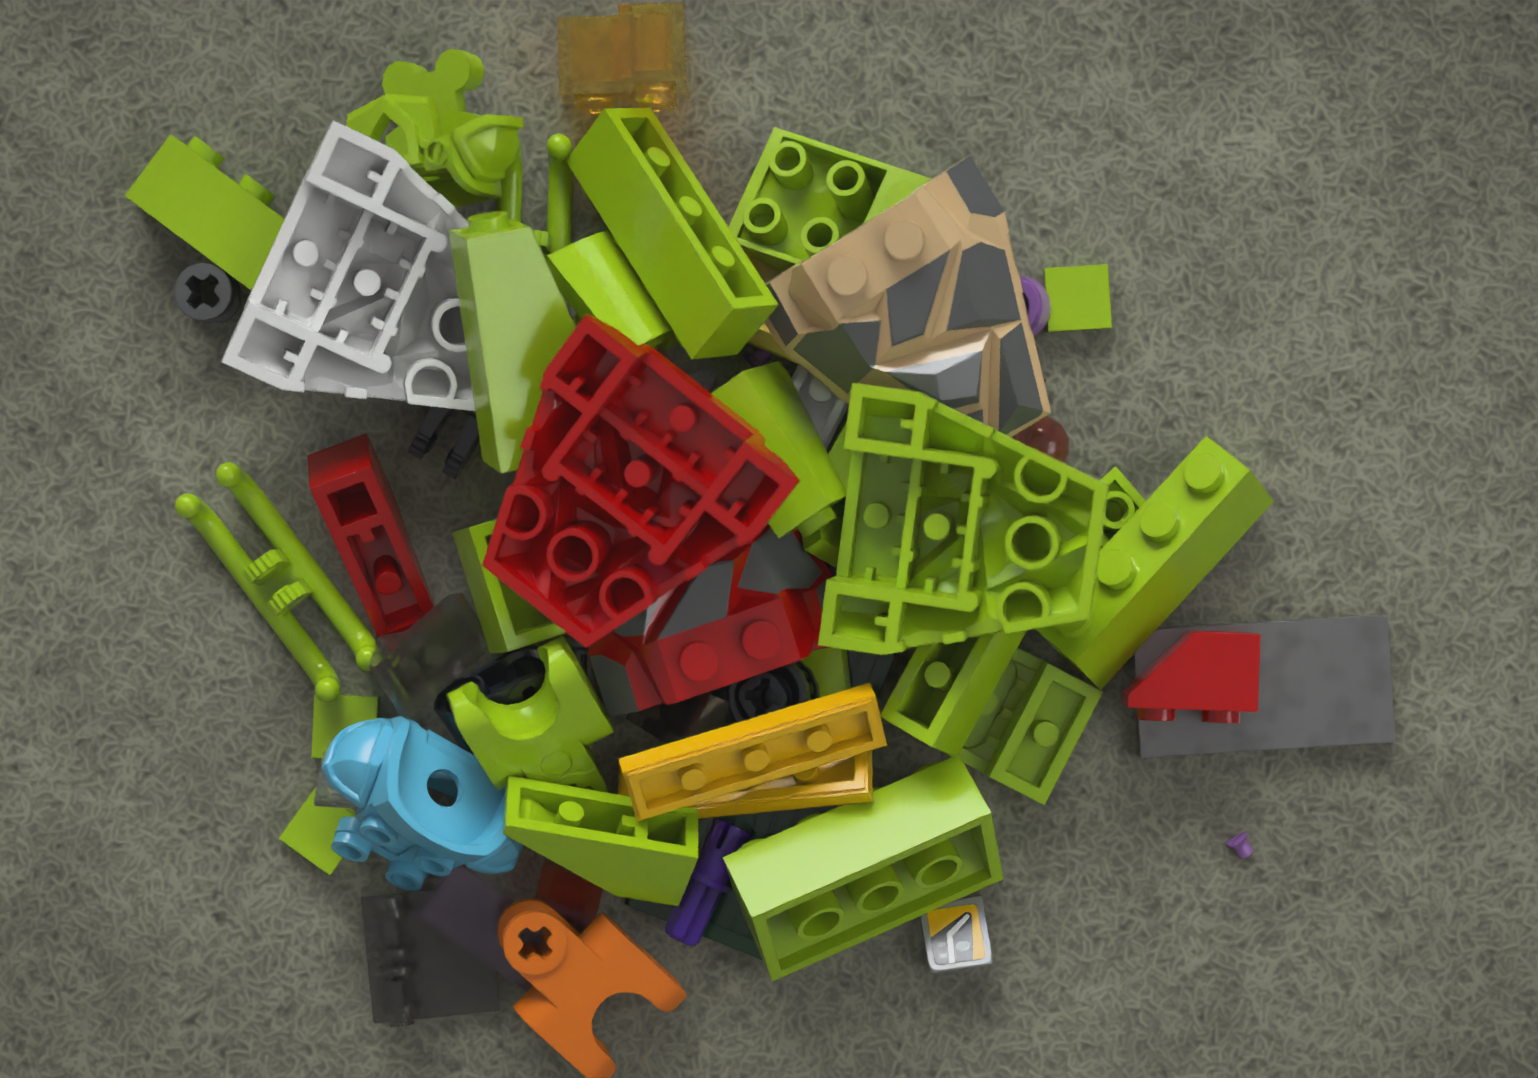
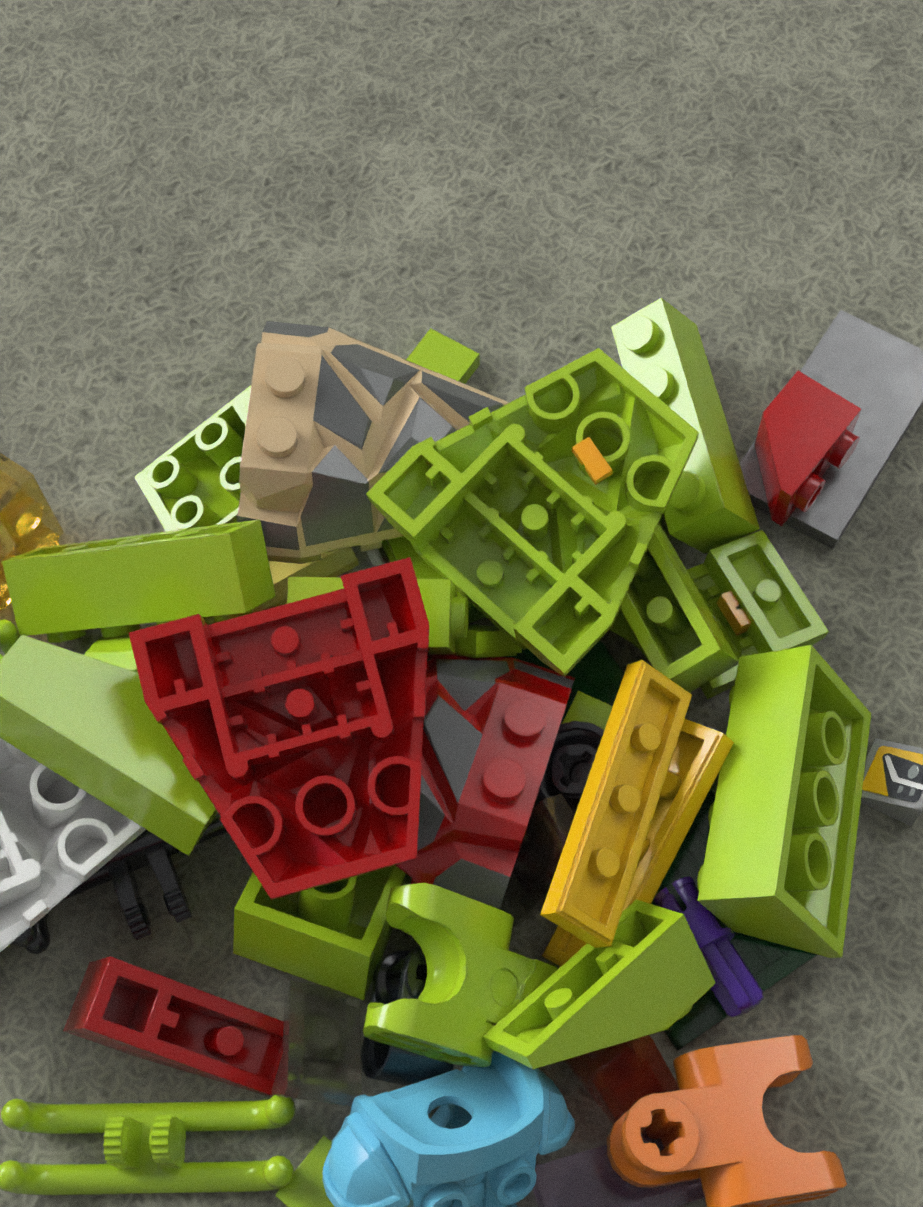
camera: 50 degrees left, 25 degrees down
none -> light orange piece [572,437,613,485]
none -> light orange piece [716,590,752,635]

